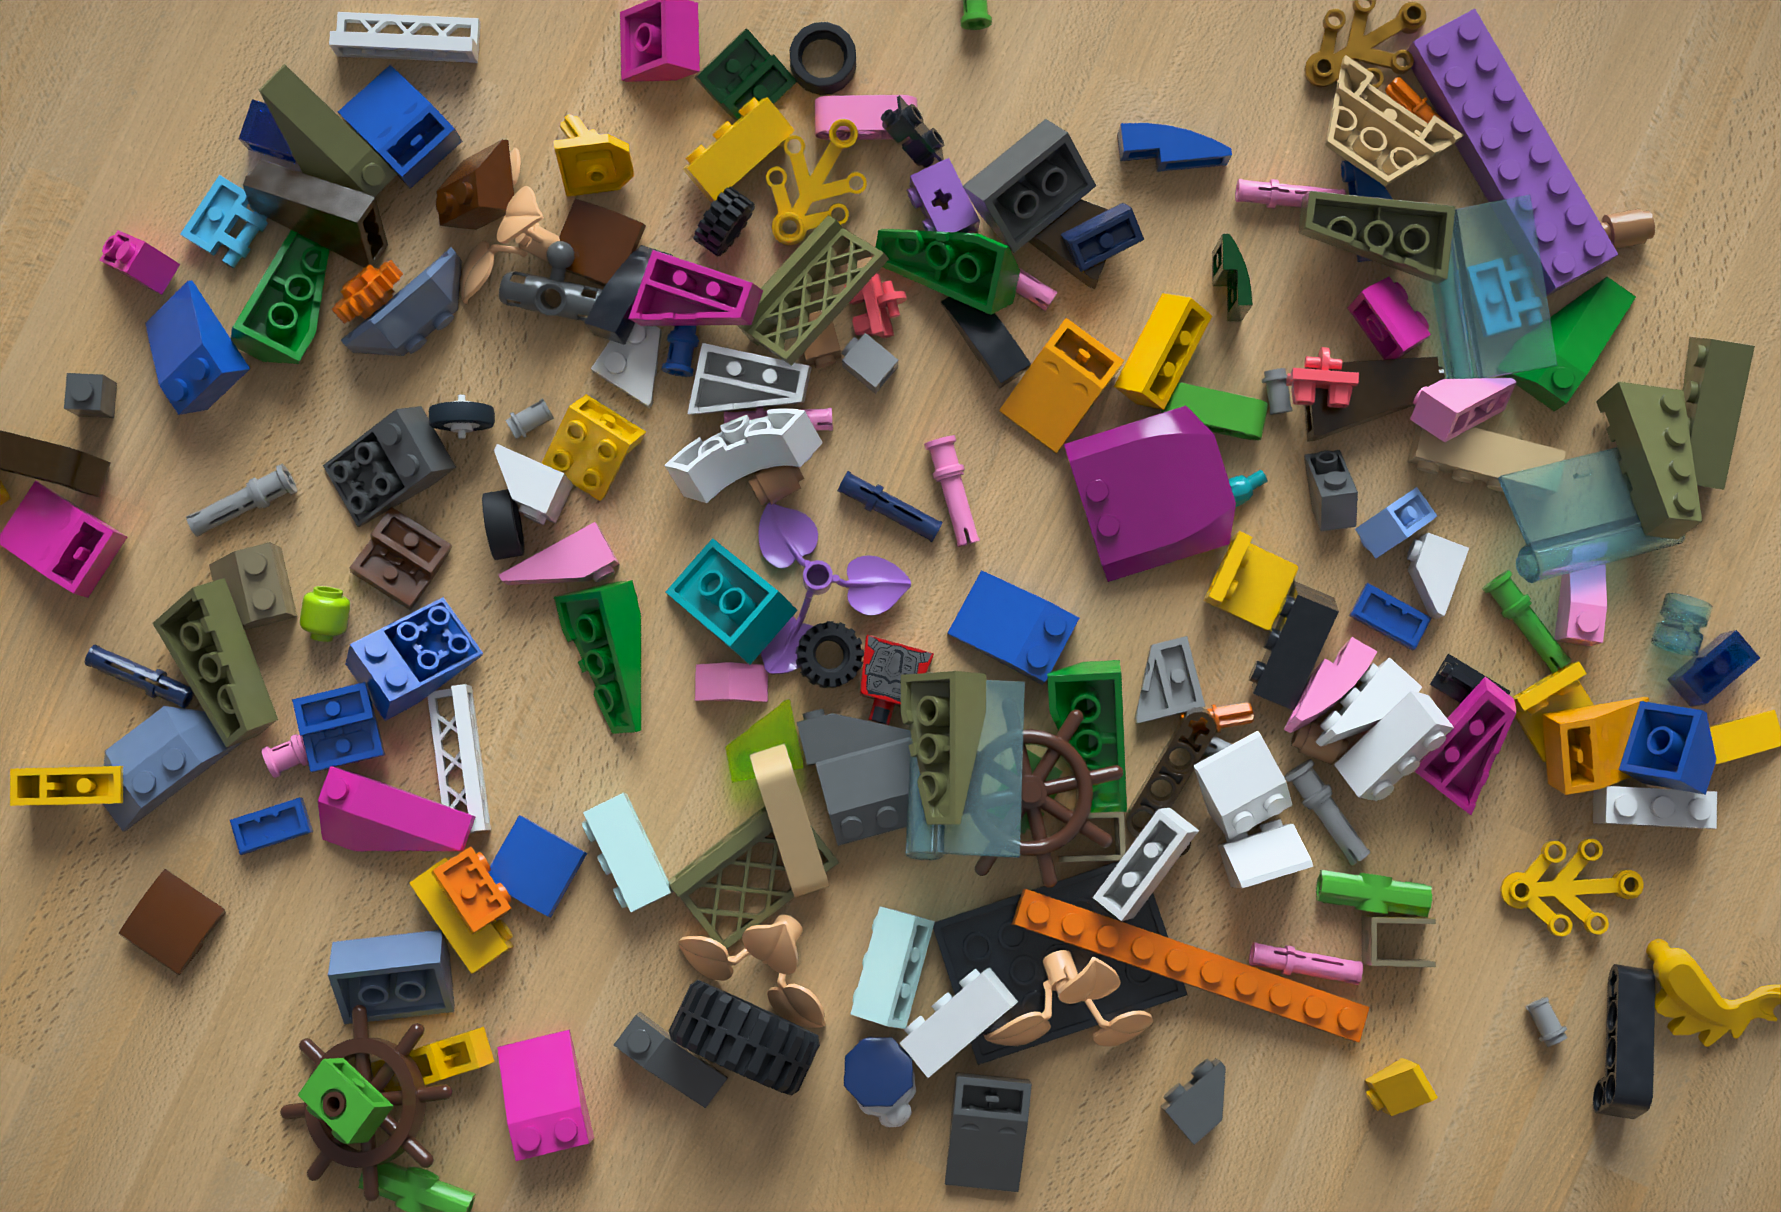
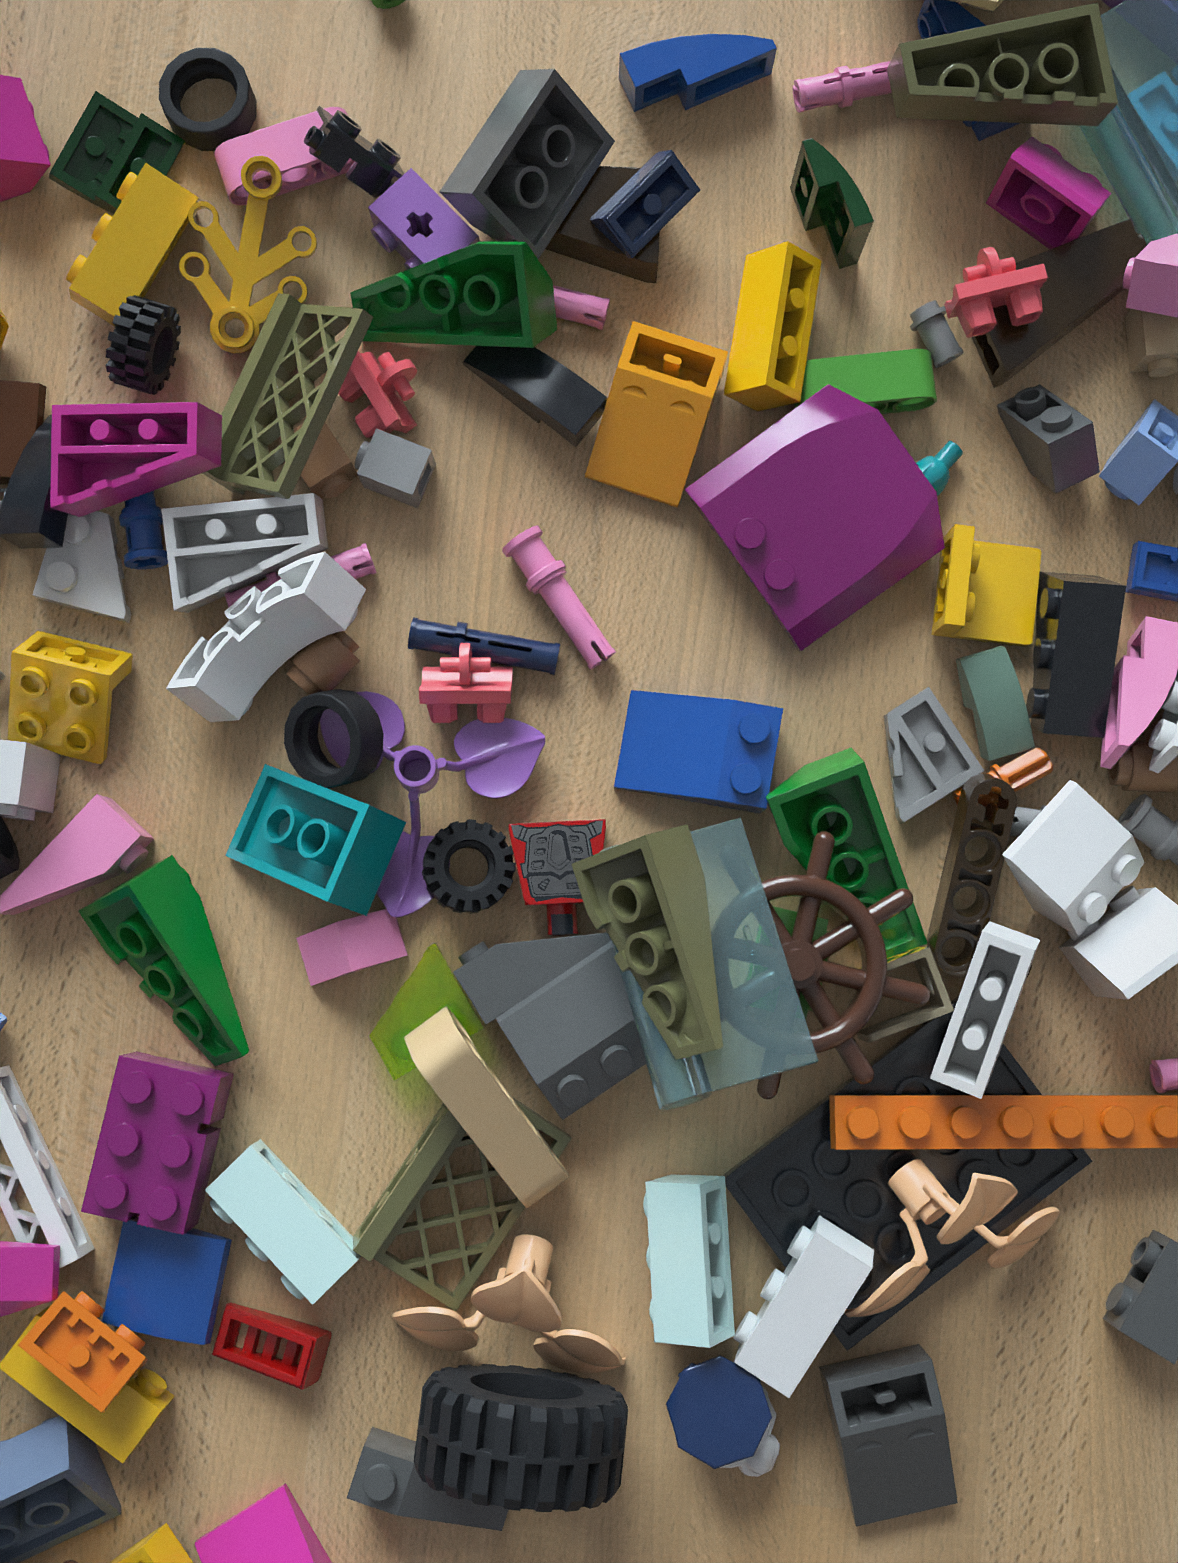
camera: 15 degrees left, 0 degrees up
none -> magenta piece [81,1051,234,1235]
none -> red slope [212,1302,332,1390]
none -> black tyre [284,689,384,789]
none -> coral hips [419,643,513,723]
none -> sand green slope [956,646,1035,761]

